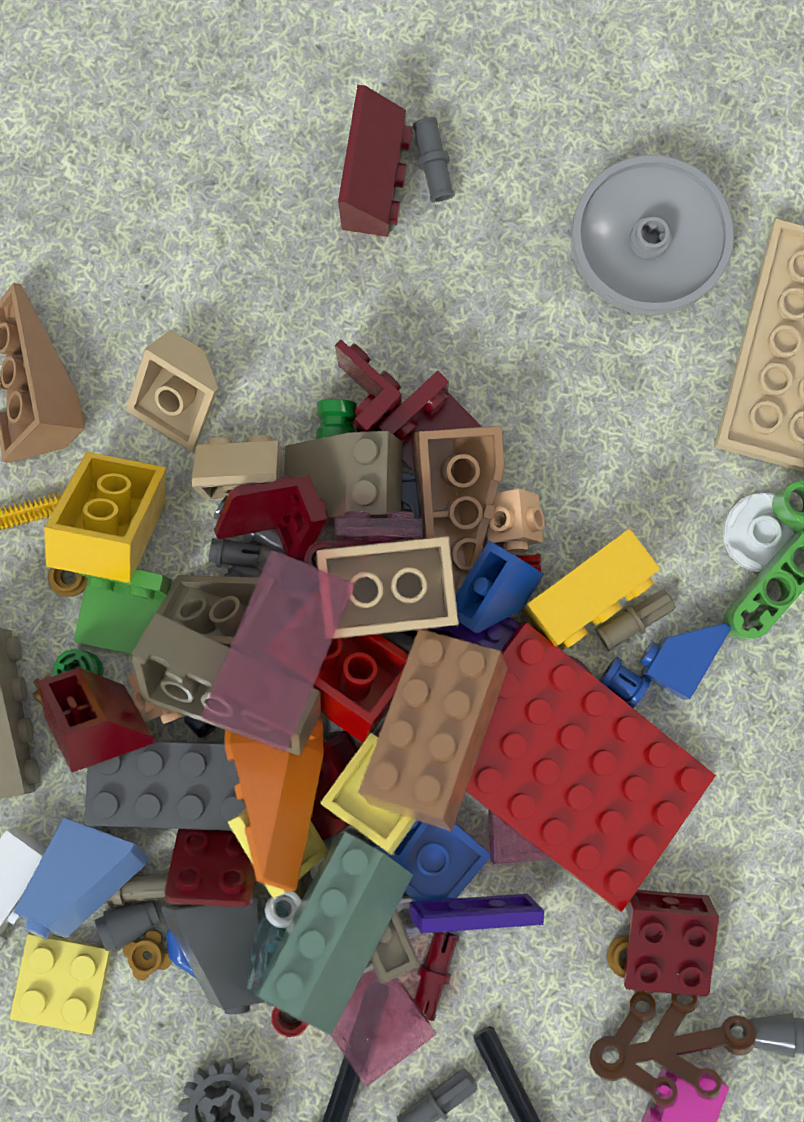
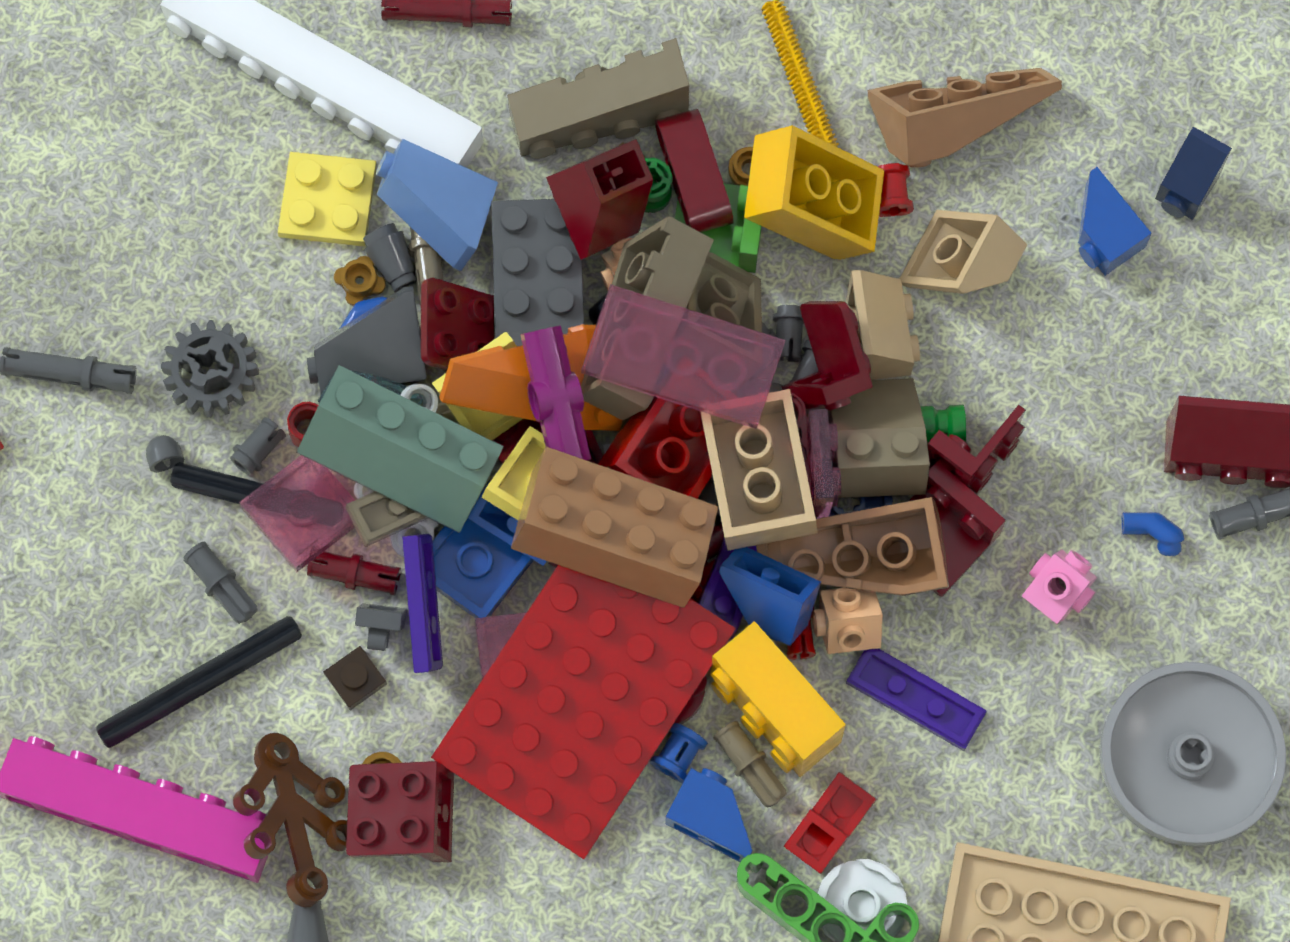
camera: 85 degrees right, 10 degrees down
none -> dark grey pin [230,417,286,475]
none -> dark brown plate [323,646,387,710]
none -> dark grey tile [355,603,407,651]
none -> magenta piece [520,325,591,460]
none -> dark red beam [655,108,734,233]
none -> red slope [783,772,877,874]
none -> dark purple tile [846,648,987,751]
none -> red bush [878,163,914,217]
none -> bright pink brick [1022,550,1097,624]
none -> blue slope [1078,167,1152,276]
none -> blue arm [1121,512,1184,556]
none -> dark blue slope [1155,126,1232,220]

